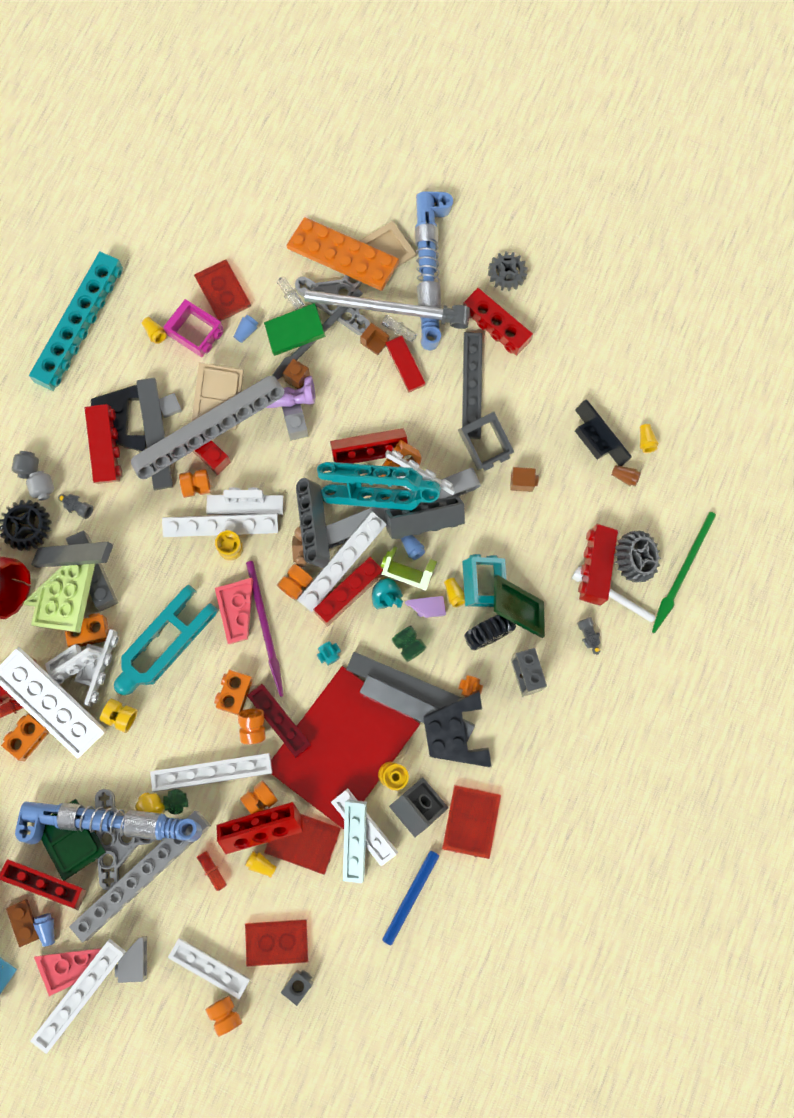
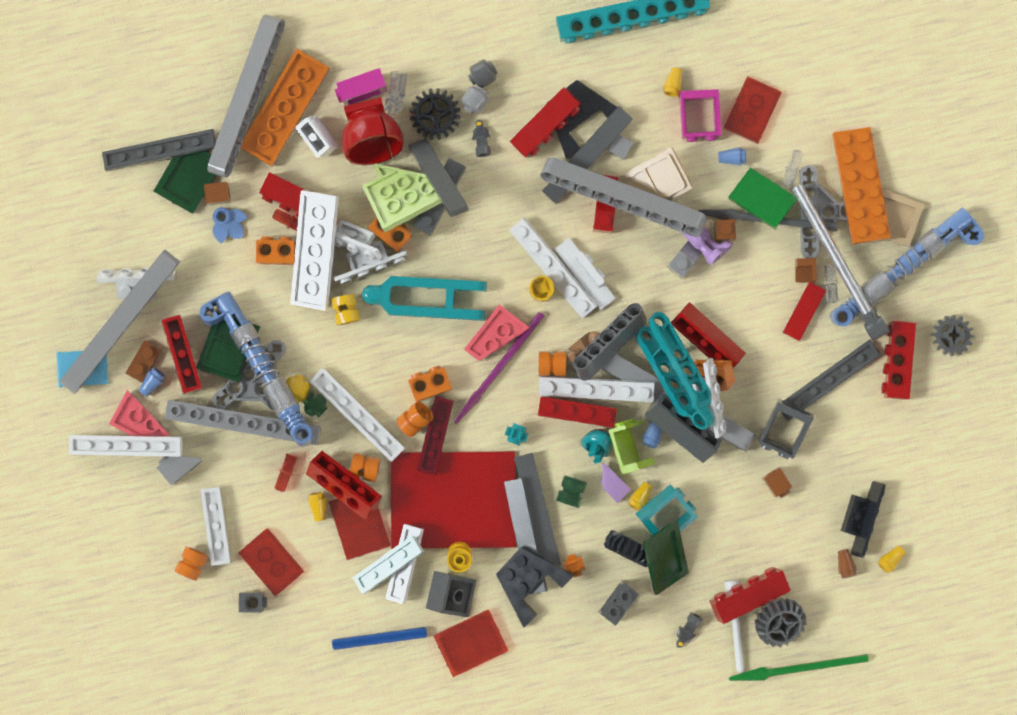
camera: 55 degrees right, 10 degrees up
orange wheel [179,469,211,498] -> none

